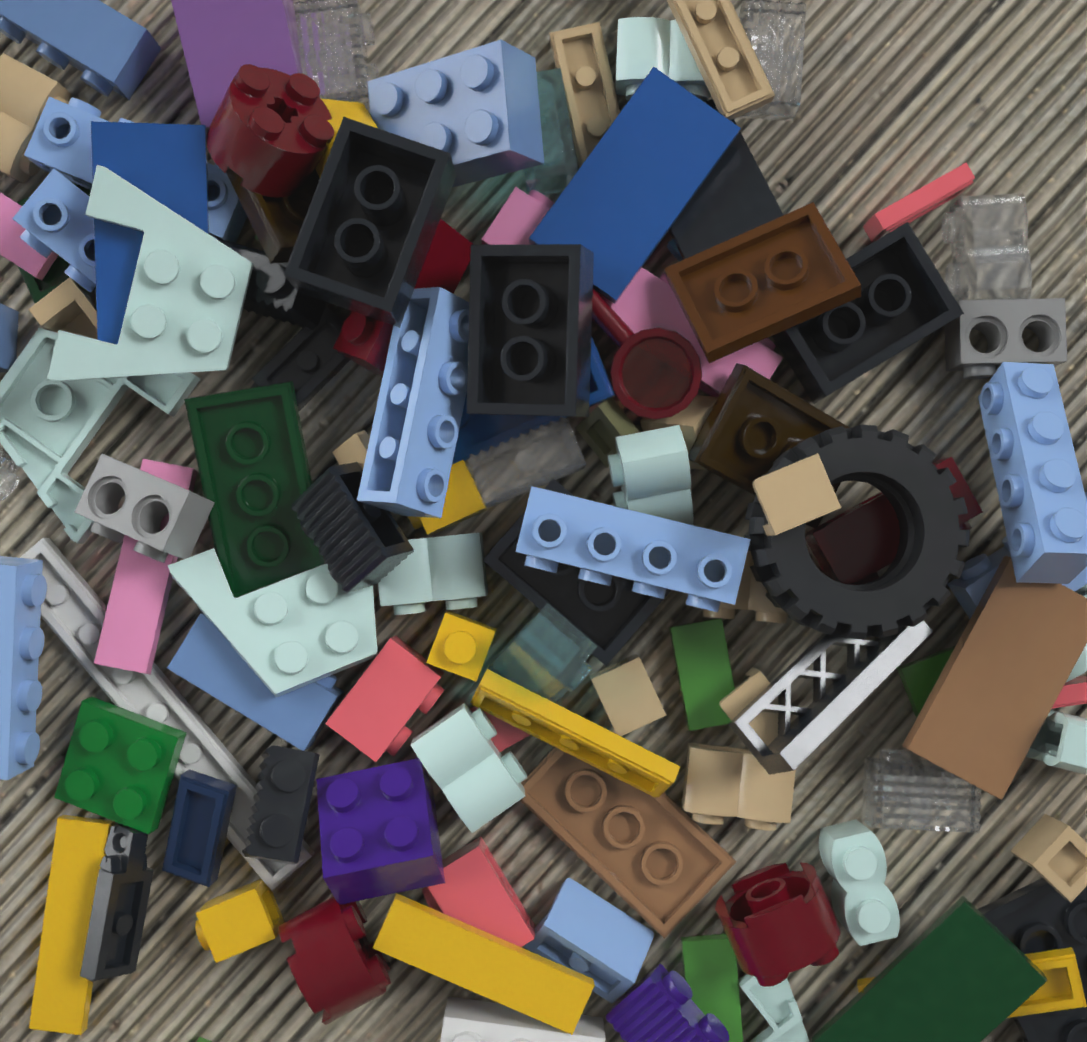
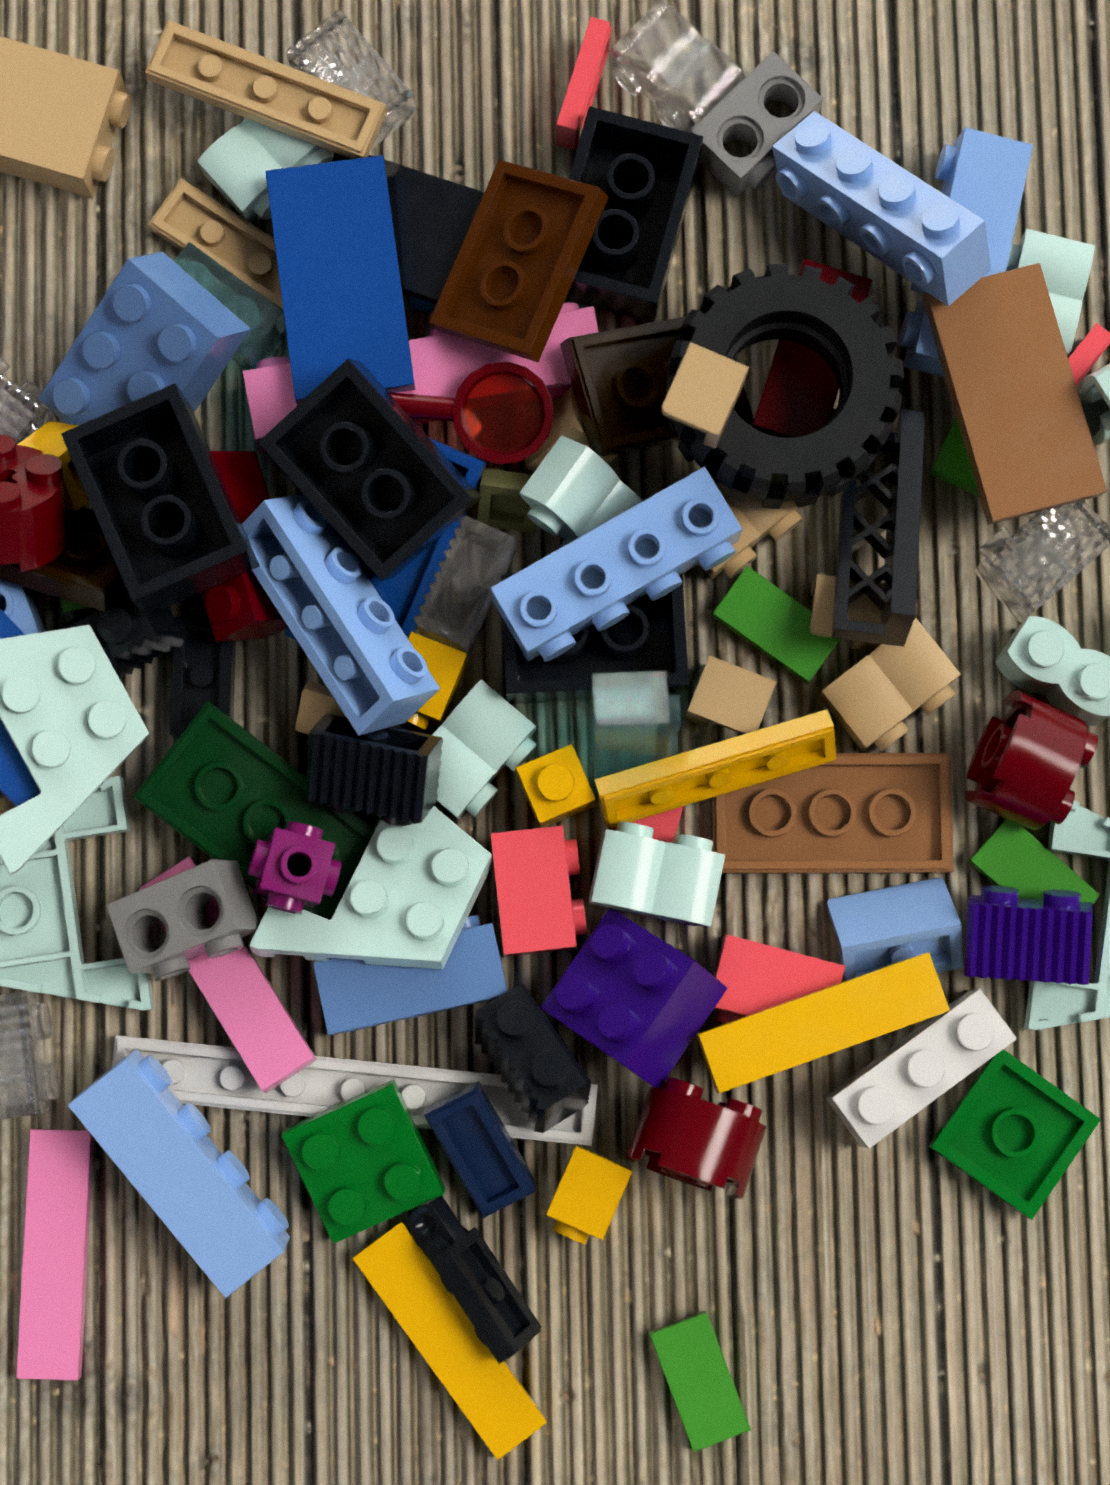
camera: 45 degrees left, 5 degrees down
none -> magenta brick [248,821,341,915]

